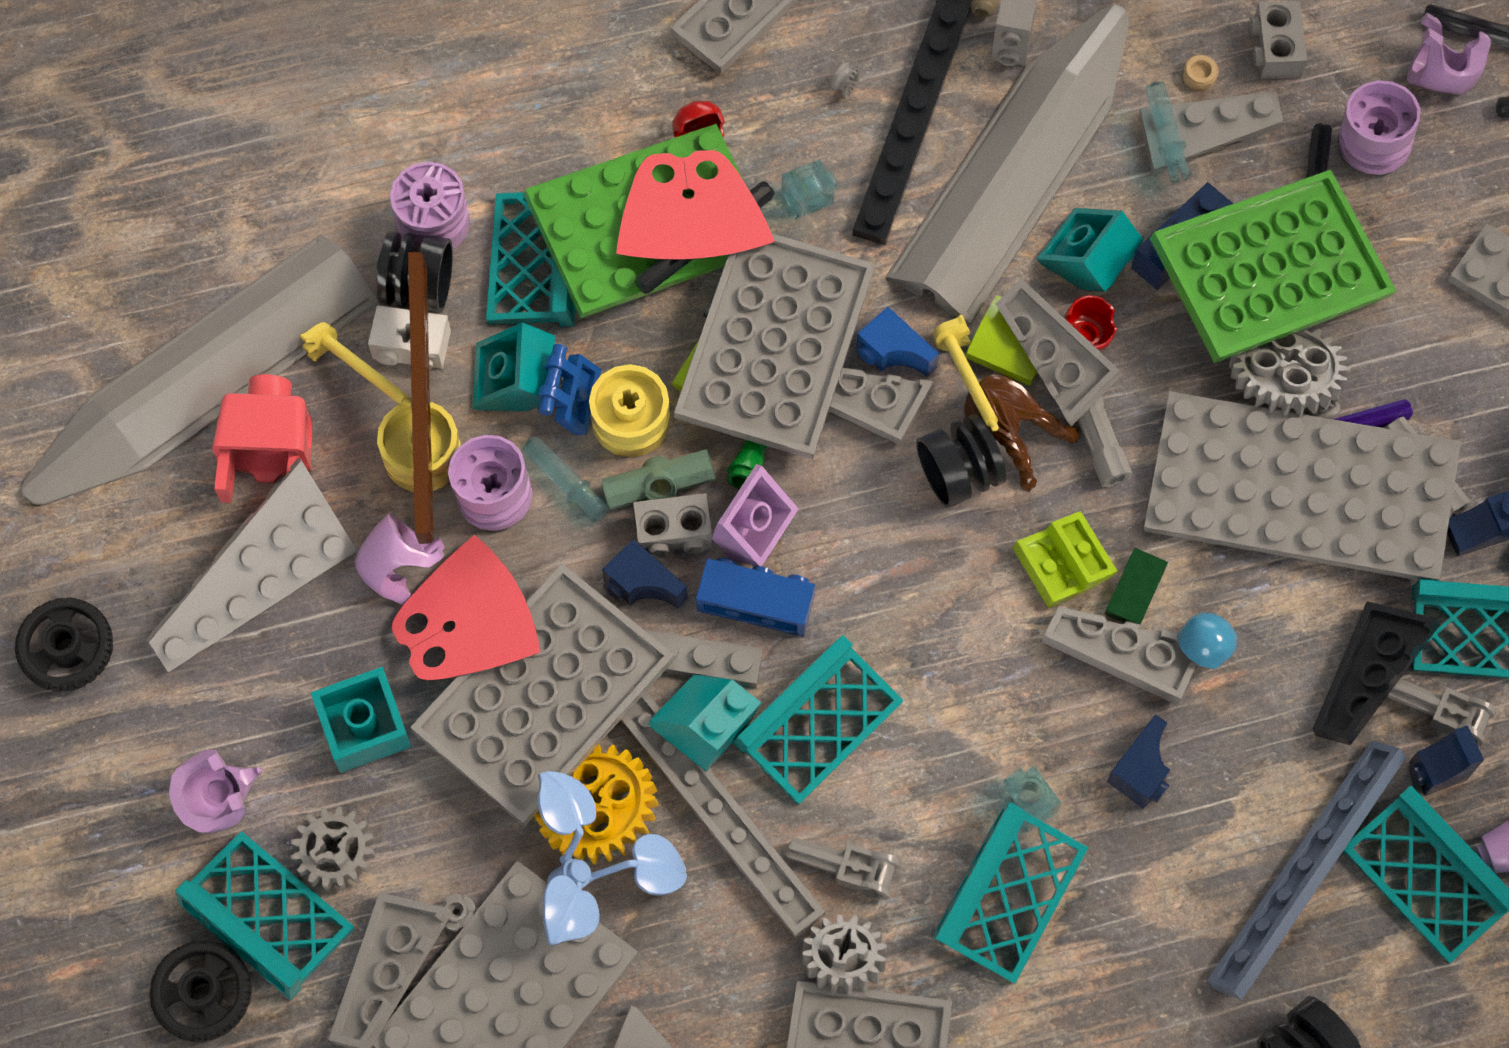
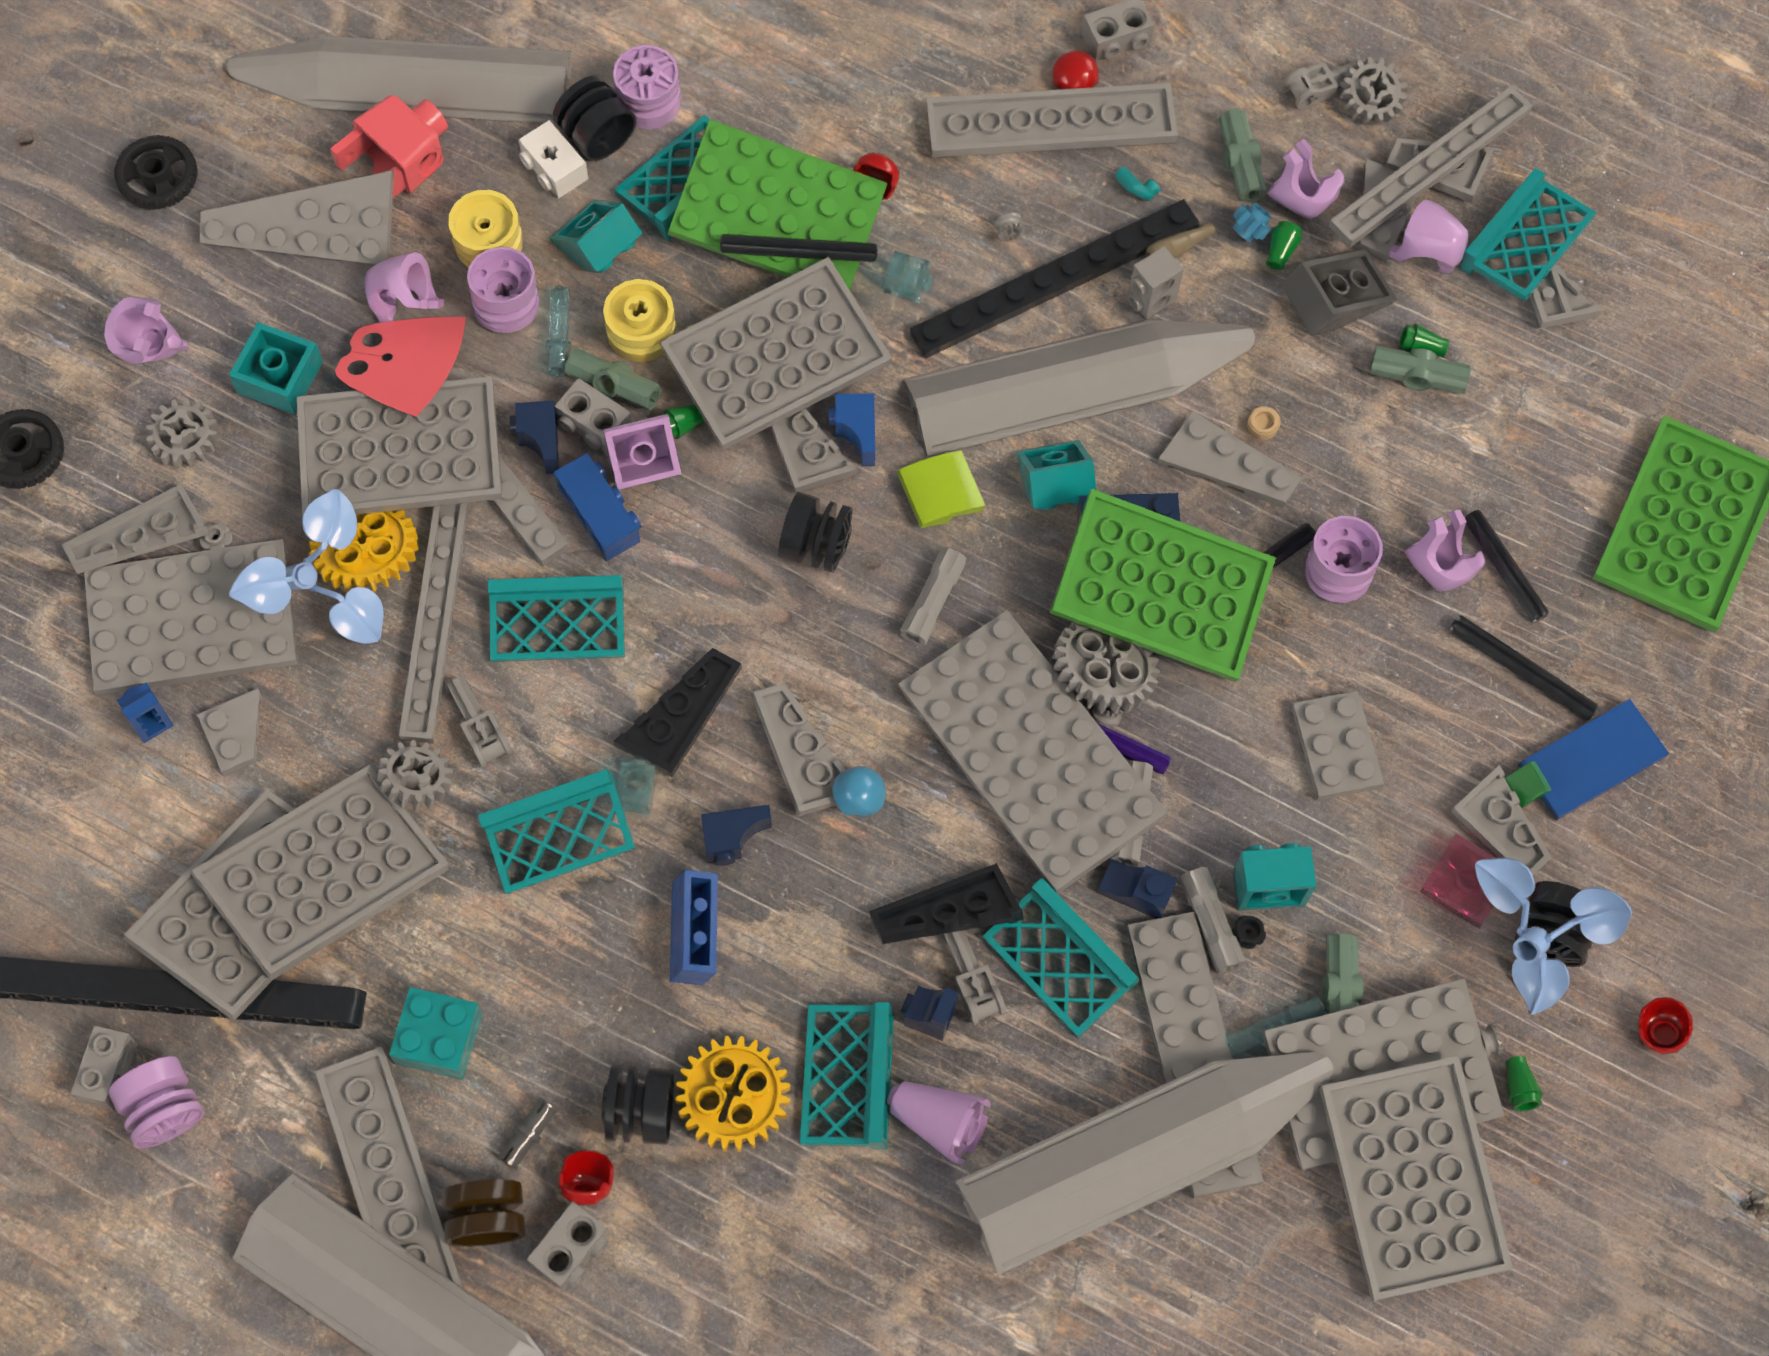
camera: 40 degrees right, 0 degrees up
teal fence [175,831,354,1001] -> none
light yellow piece [300,322,412,410] -> none
reddish brown tile [408,252,434,544] -> none
blue plate [538,344,602,435] -> none
coral piece [616,150,775,259] -> none
teal slope [648,674,761,771] -> none
light yellow piece [933,315,999,431] -> none
reddish brown hair [964,374,1081,492] -> none
light grey wing [996,279,1123,426] -> none
lime slope [1012,511,1118,609] -> none
red hair [1064,295,1117,351] -> none
dark green tile [1105,547,1168,625] -> none
clear light blue axle [1145,81,1192,183] -> none
sand blue plate [1207,741,1406,1000] -> none
light grey brick [1249,1,1307,80] -> none
none -> black wing [614,648,742,777]
none -> blue brick [670,870,718,985]
none -> yellow gear [675,1036,791,1152]

